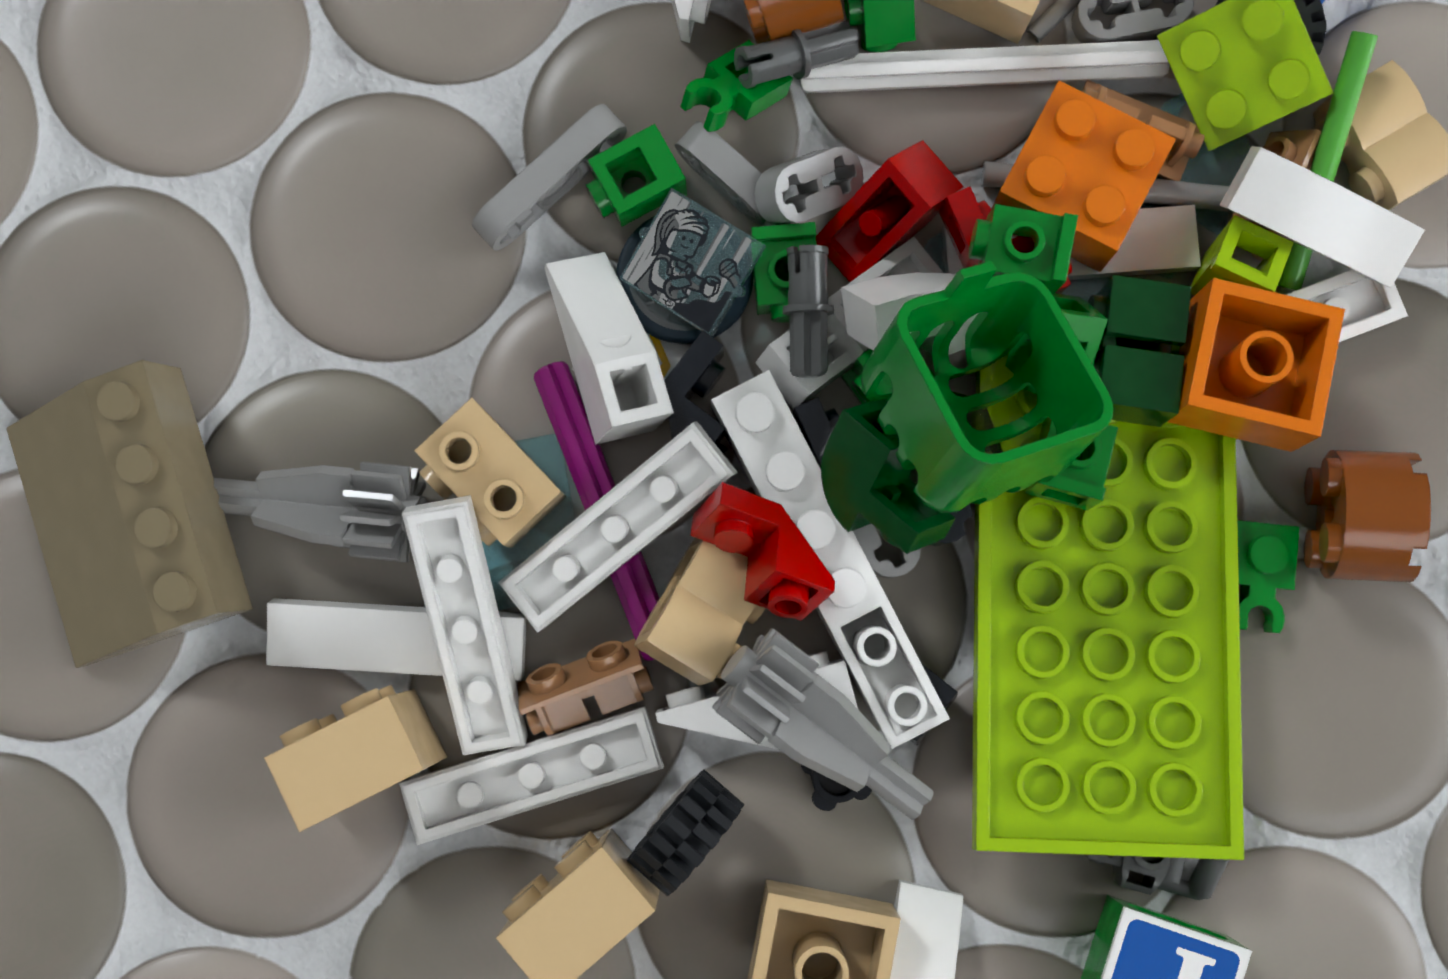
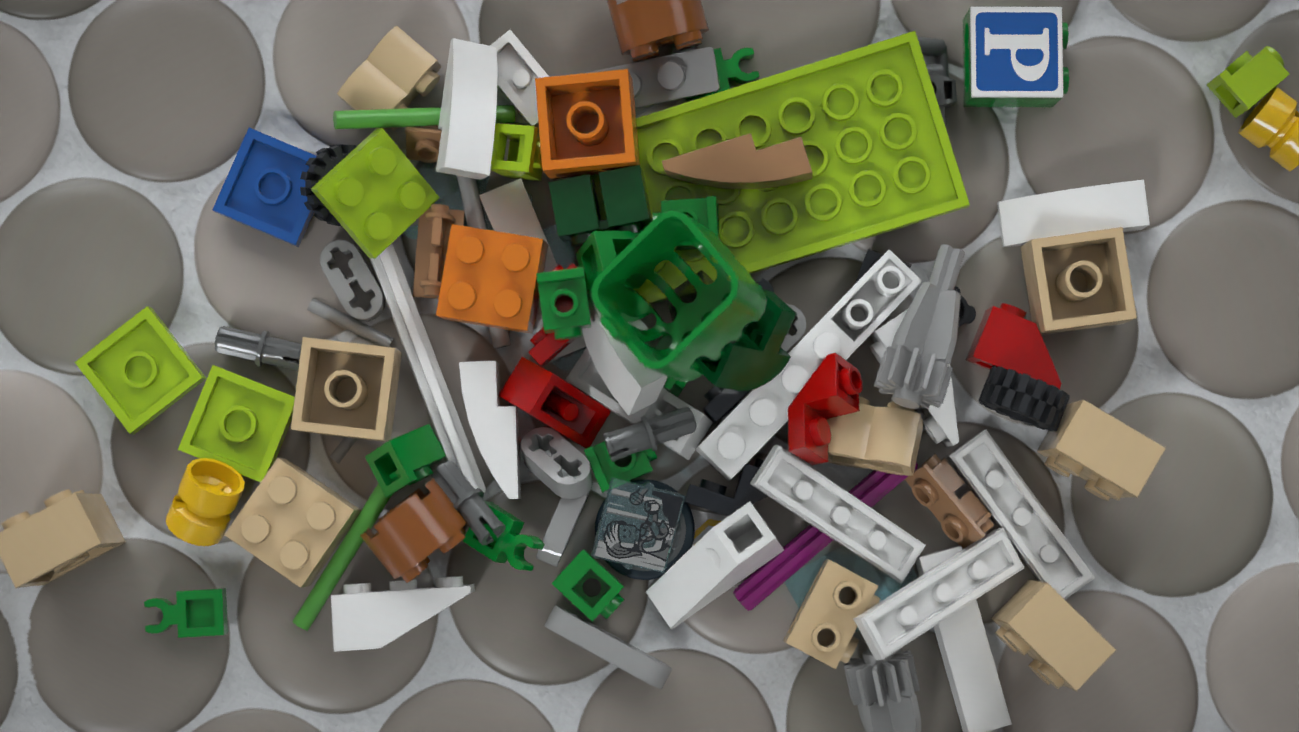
camera: 110 degrees left, 0 degrees up
none -> white slope [459,361,521,500]
none -> light grey piece [587,47,720,108]
none -> medium nougat slope [662,133,812,189]
none -> red slope [966,303,1062,389]

